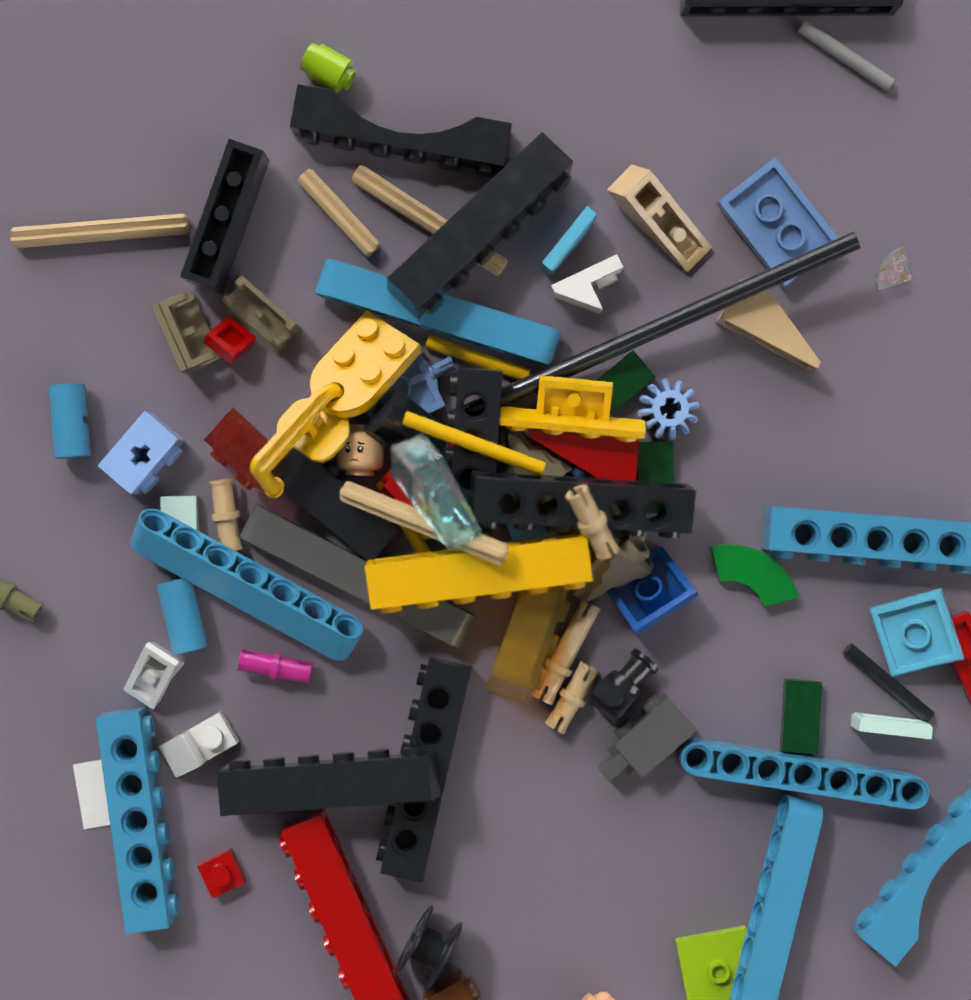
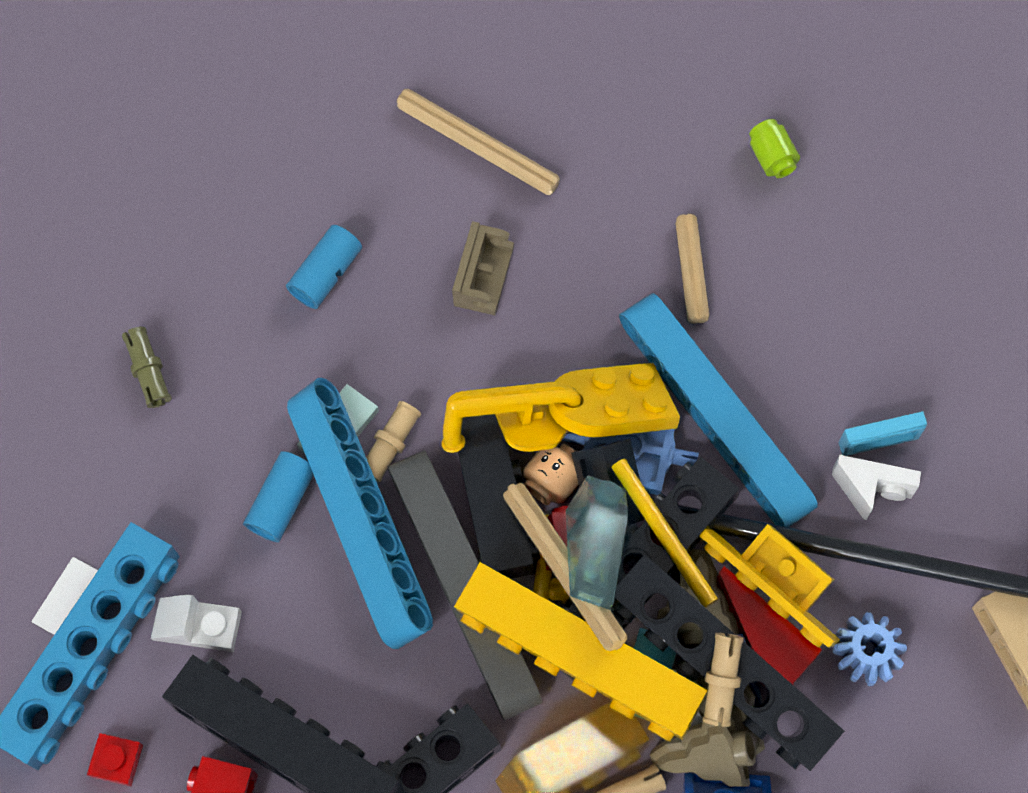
camera: 40 degrees right, 20 degrees down
light blue brick [98,411,185,495] -> none
white slope [123,642,185,709] -> none
black brick [180,138,270,295] -> none
red plate [203,316,256,365] -> none
clear red bracket [204,407,287,492] -> none
dark tan hinge [222,275,301,354] -> none
dark pink pin [237,648,313,685] -> none
black arch [290,84,512,177] -> none
tan axle [352,165,507,276] -> none
black brick [387,132,573,320] -> none
yellow bar [425,334,531,380] -> none
dark green tile [596,350,656,415] -> none
tan slope [607,164,712,273] -> none
dark green tile [637,441,674,514] -> none

